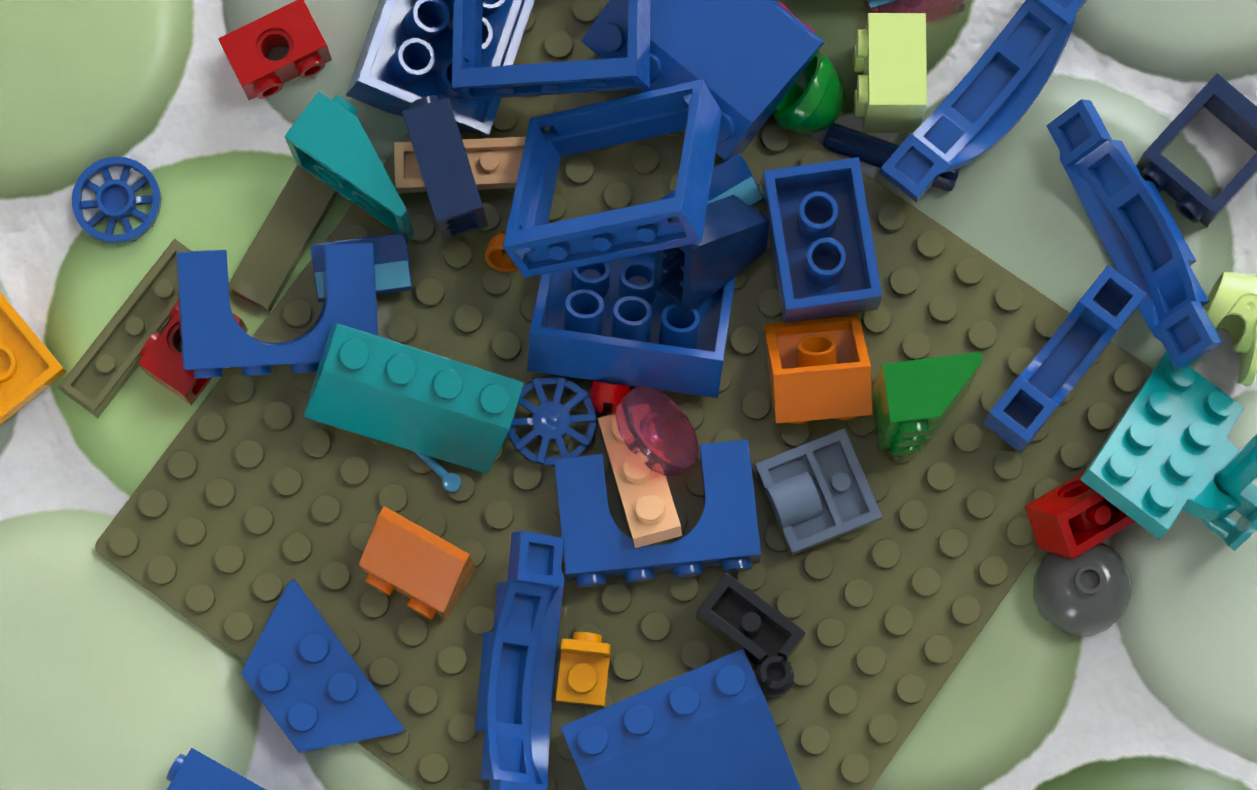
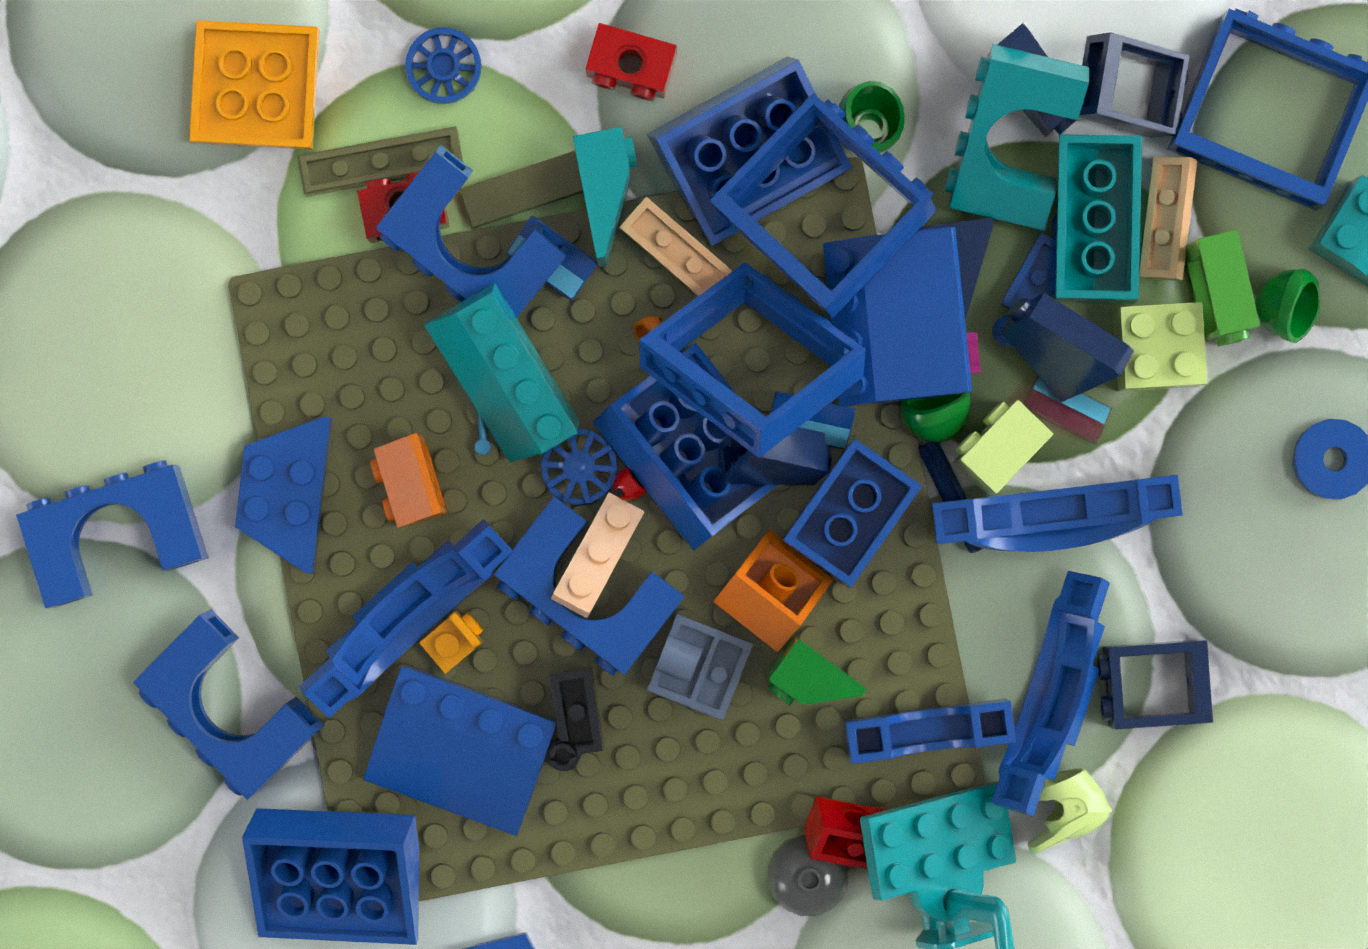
camera: 40 degrees right, 10 degrees up
dark blue window [402,95,488,240] -> none
clear pink tile [615,386,699,476] -> none

